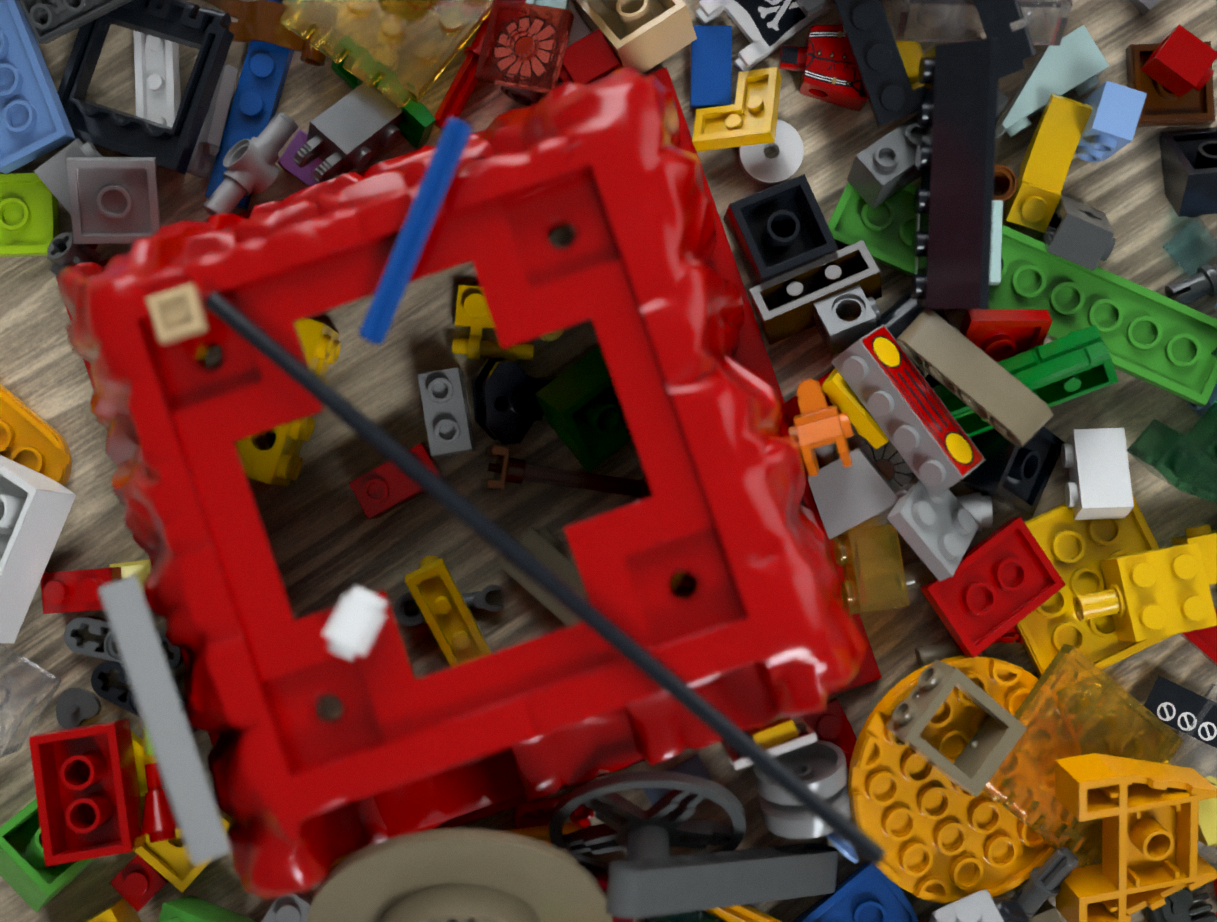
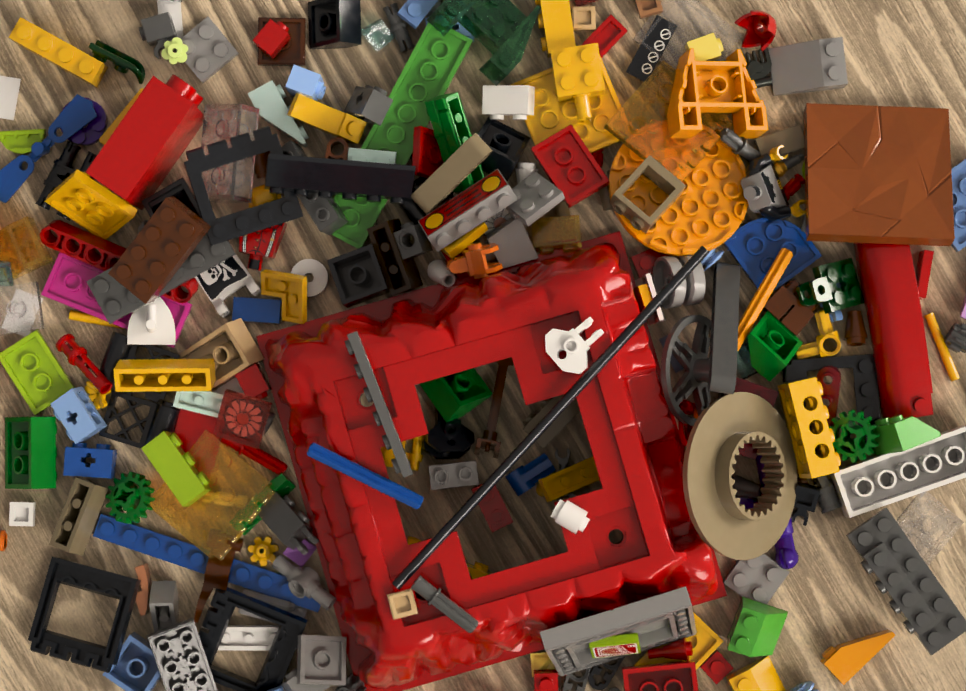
camera: 85 degrees left, 0 degrees up
none -> yellow plant [247,536,279,567]
none -> dark grey plate [344,331,413,478]
none -> dark grey axle [411,575,479,633]
none -> white cone [427,260,455,287]
none -> blue piece [505,453,556,496]
none -> white hinge [545,317,604,374]

